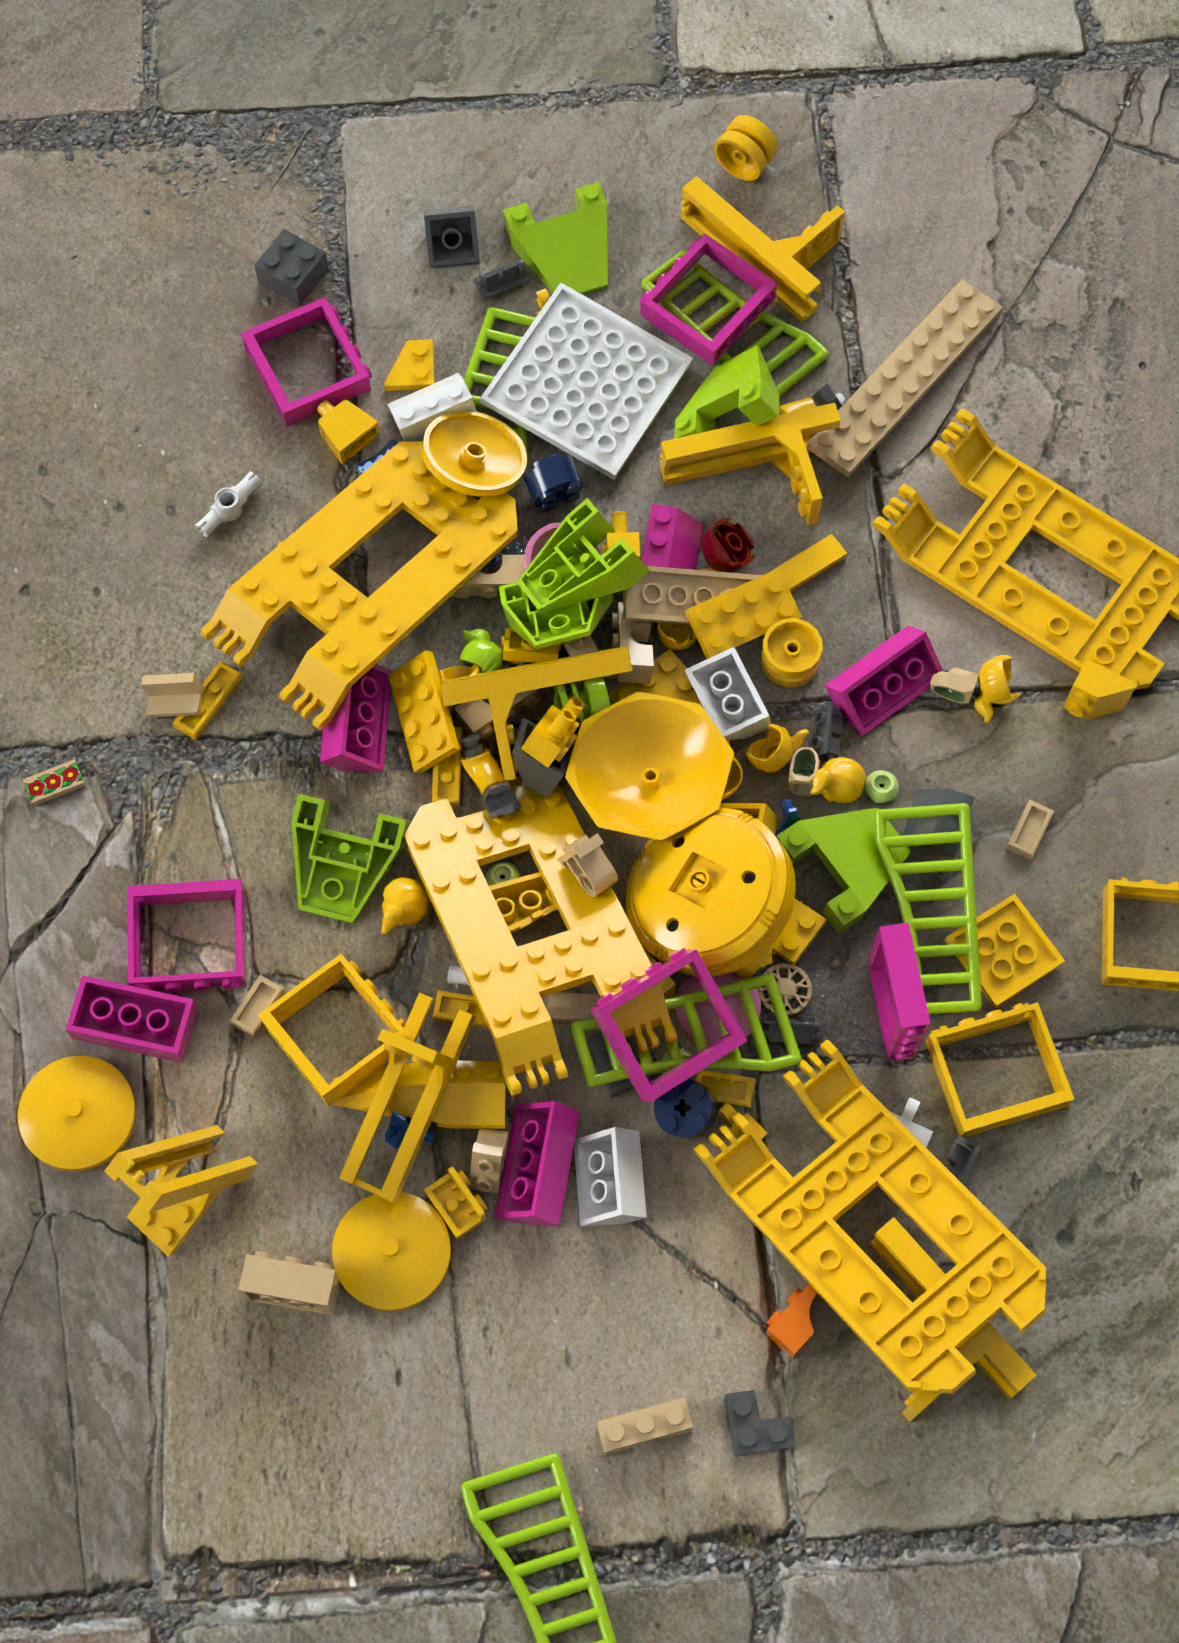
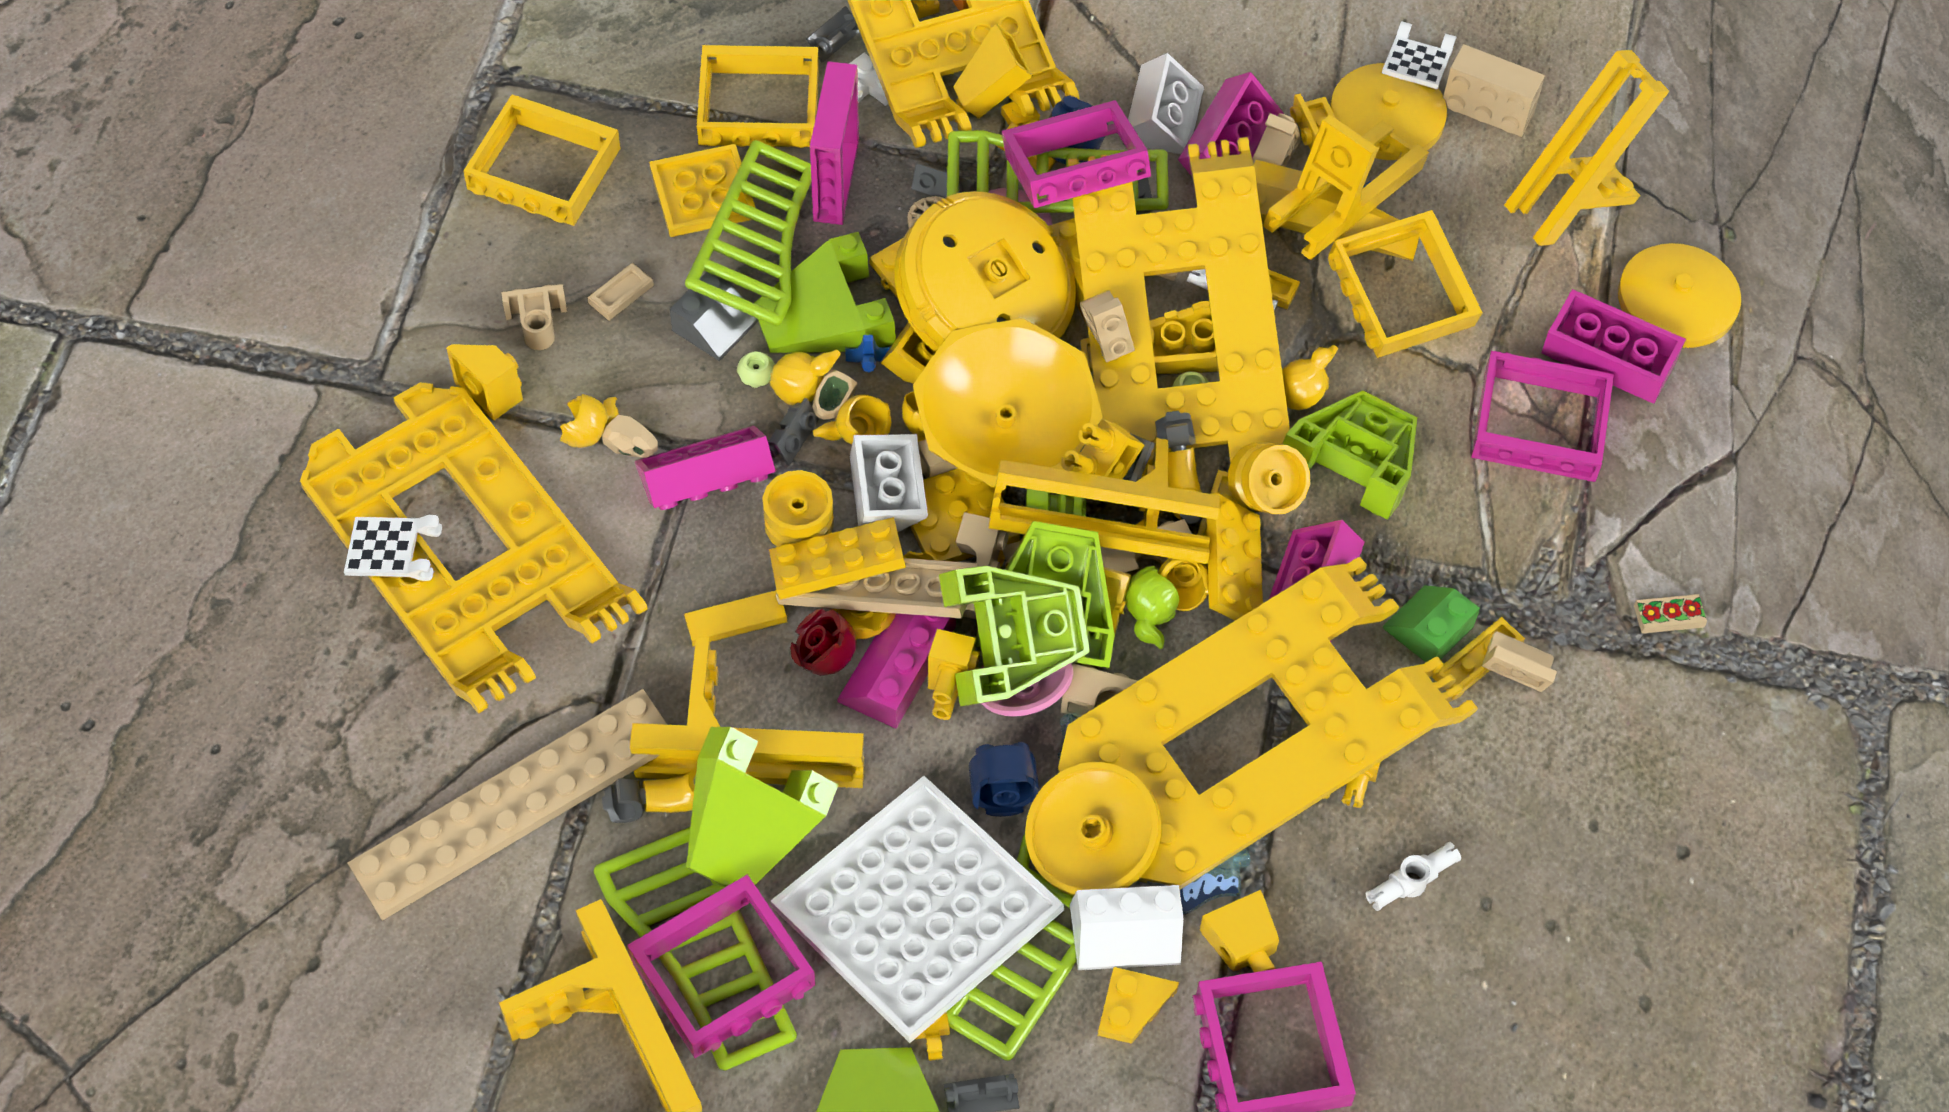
camera: 165 degrees left, 10 degrees down
tan tile [229,975,285,1038] -> none
none -> white flag [344,515,442,581]
none -> tan pin [501,284,567,350]
none -> yellow slope [953,24,1032,119]
none -> yellow wheel [1228,443,1310,514]
none -> white flag [1382,21,1456,89]
none -> bright green slope [1383,585,1480,662]

